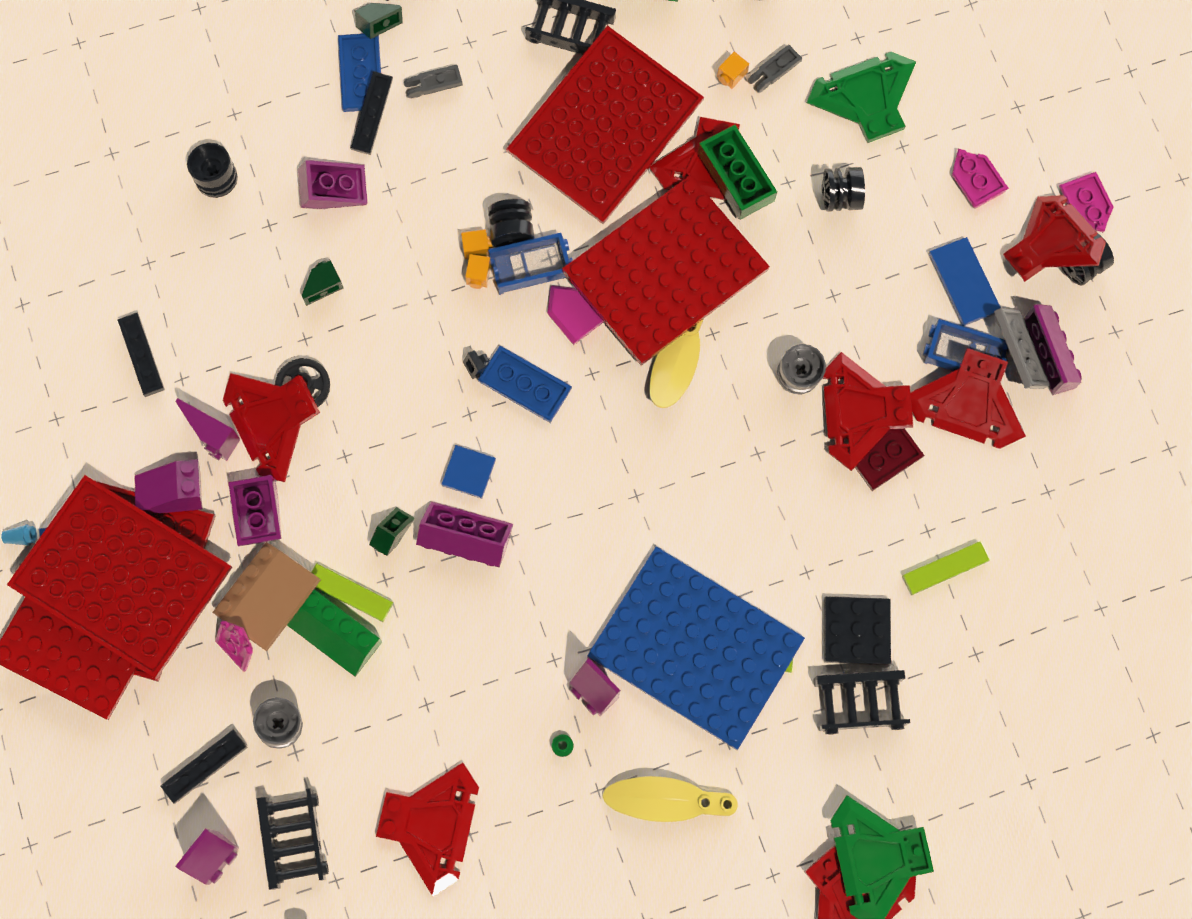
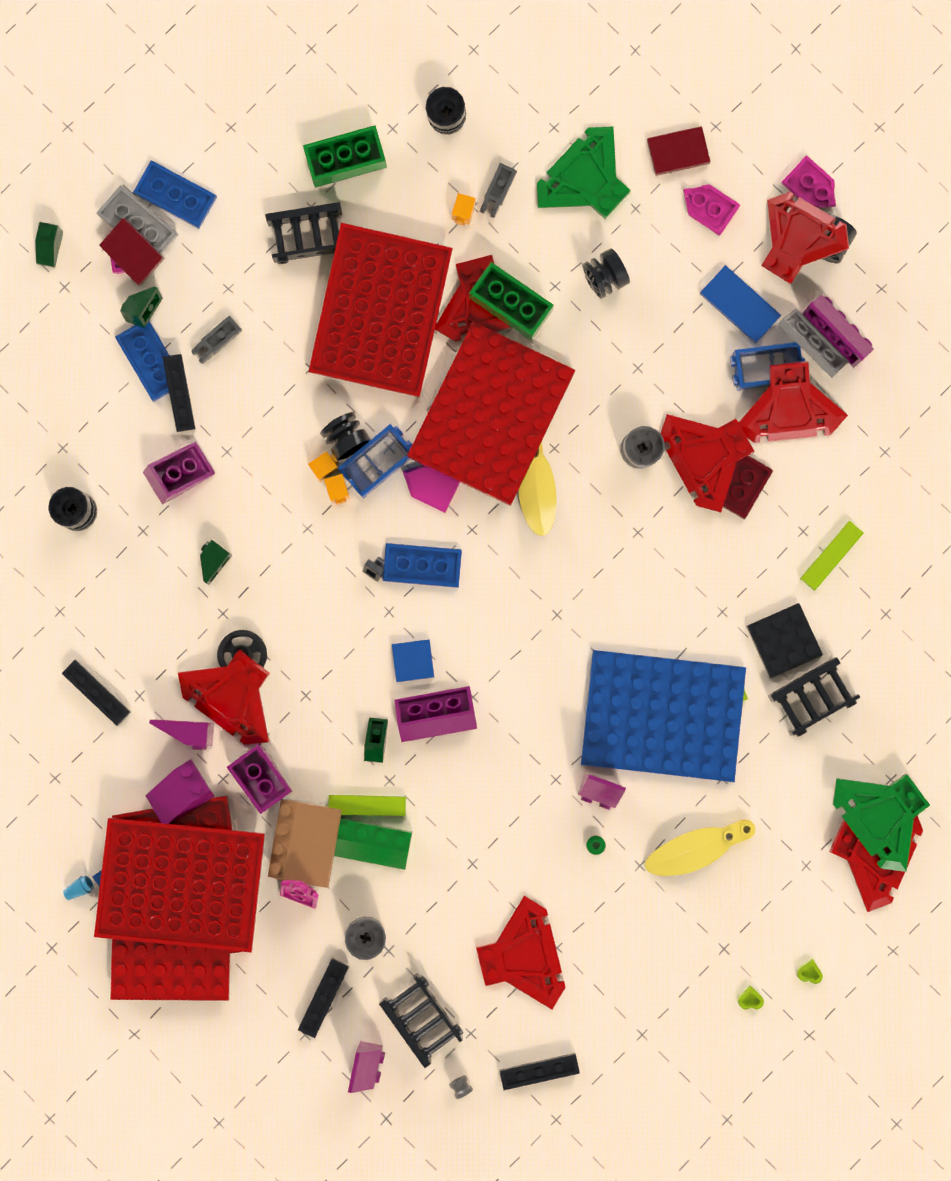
camera: 20 degrees left, 10 degrees up
none -> dark red tile [647,126,711,176]

